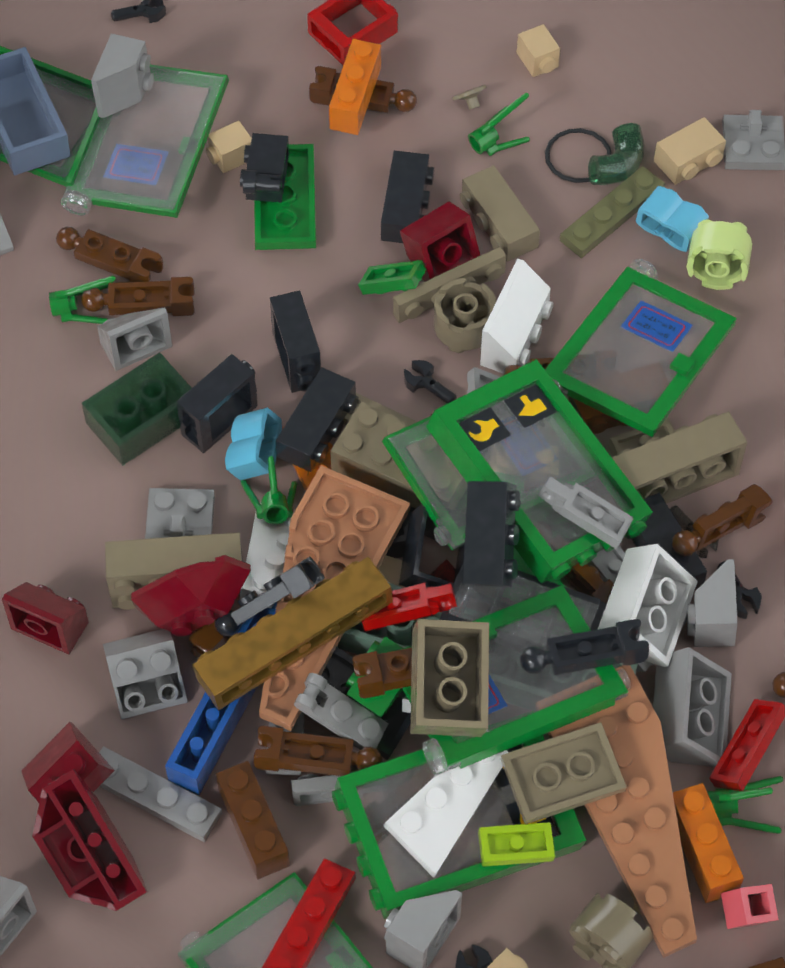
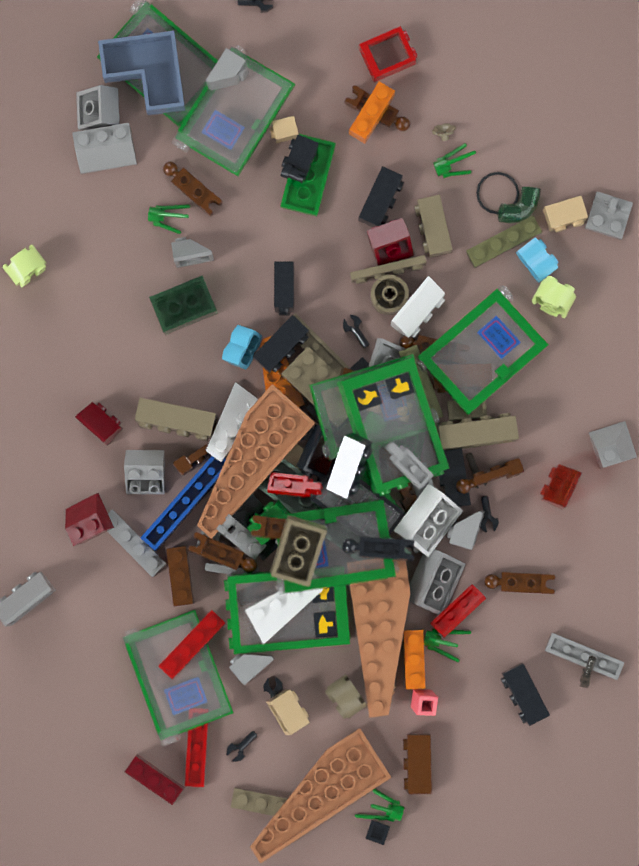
camera: 20 degrees right, 25 degrees up
dark red wedge [32,769,148,911] -> none
reddish brown plate [81,277,195,316] -> none
dark red wedge [131,555,251,636] -> none
light grey hinge [145,488,215,539] -> none
black window [176,354,258,453] -> none
pearl gold brick [192,557,393,710] -> none
plate [214,556,324,636] -> none
green plant [241,456,298,524] -> none
green plate [358,260,426,295] -> none
lime plate [478,822,555,866] -> none
dark tan plate [501,722,627,824] -> none
tan brick [517,24,560,77] -> none

